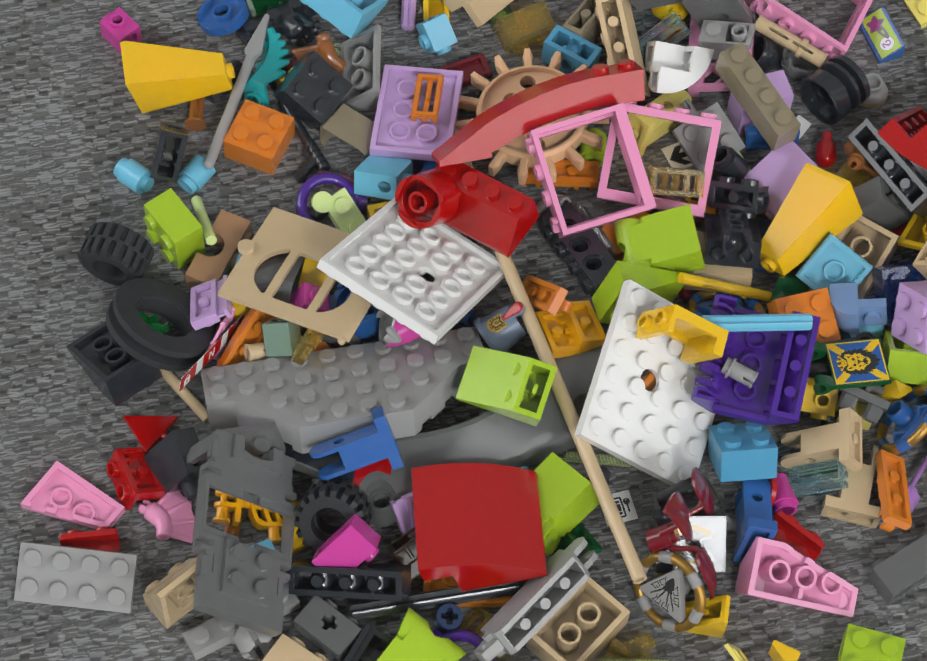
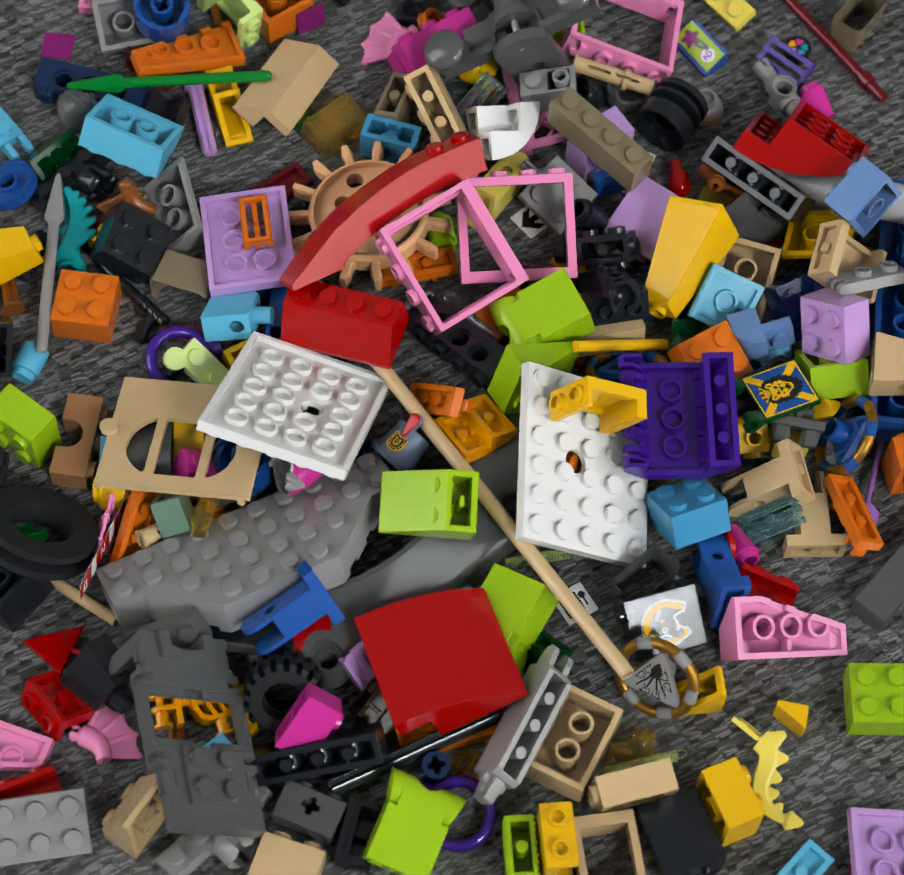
camera: 15 degrees left, 0 degrees up
lavender plate [190,274,232,331] -> none
yellowish green bar [191,196,217,245] -> none
red brick [395,169,461,229] -> none
medium azure brick [415,13,458,56] -> none
dark red plant [645,467,717,600] -> none
clear yellow slope [647,166,706,198] -> none
medium azure axle [701,313,813,332] -> none
light grey pin [721,357,759,389] -> none

